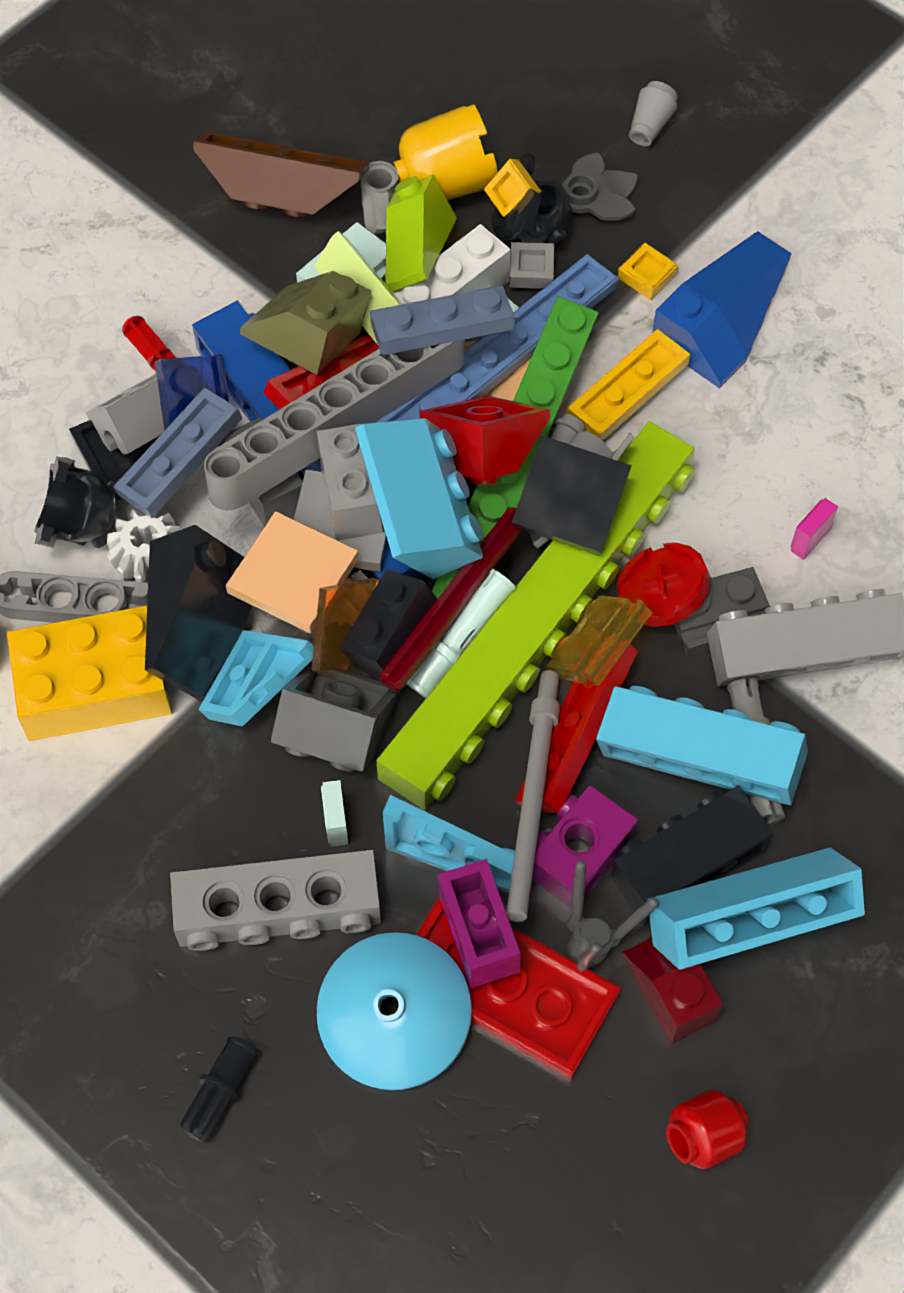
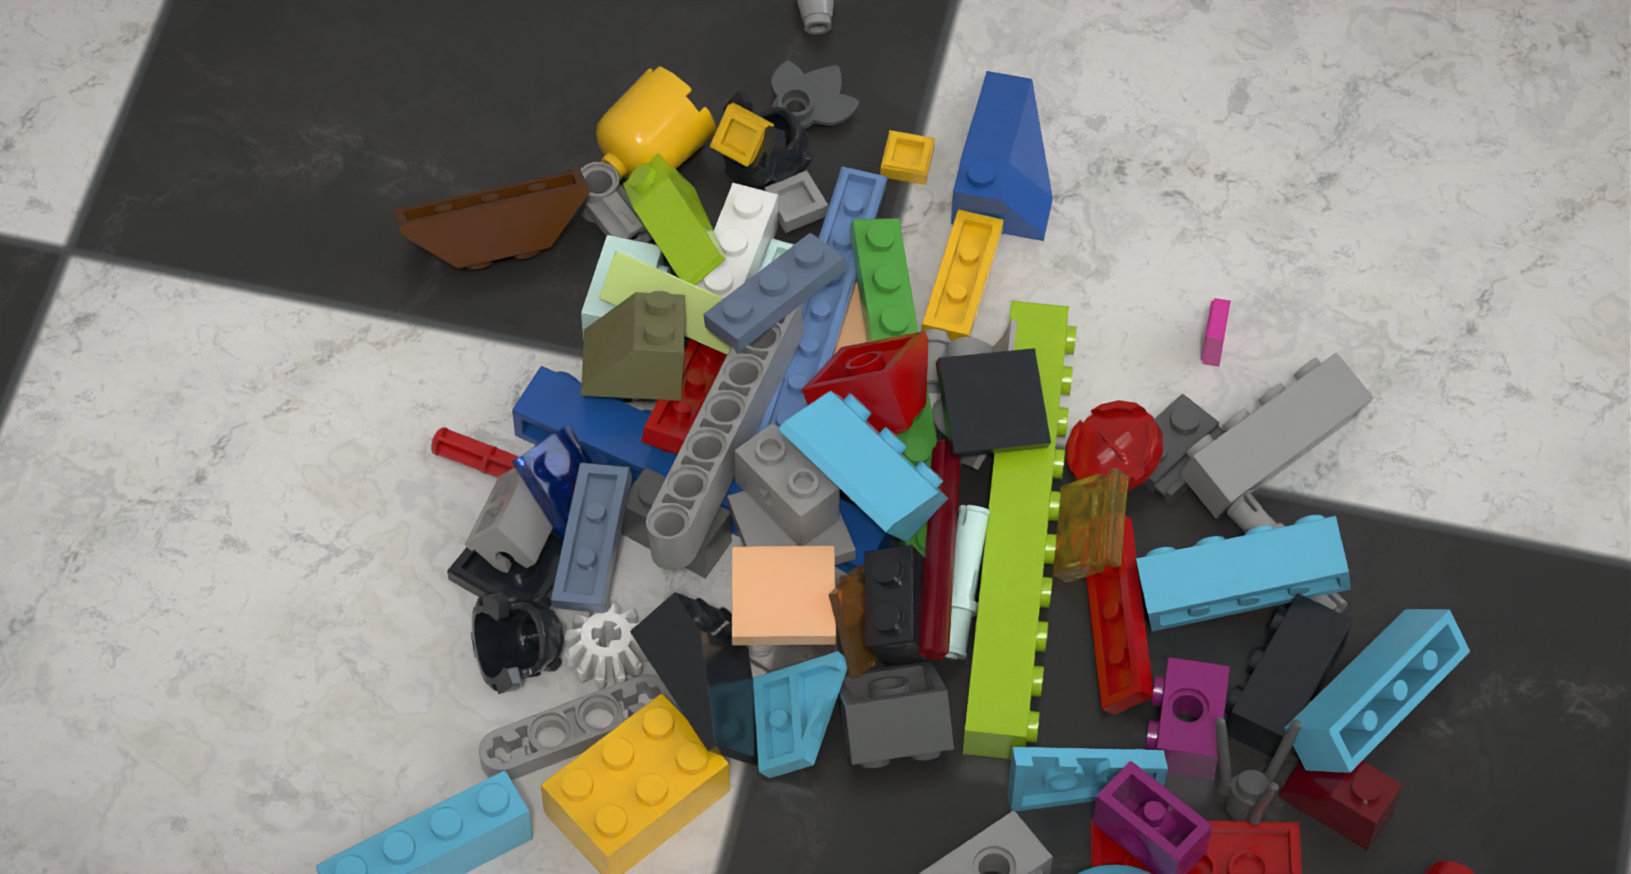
camera: 30 degrees left, 5 degrees down
light aqua tile [321,780,348,847] -> none
light grey bar [506,670,560,922] -> none

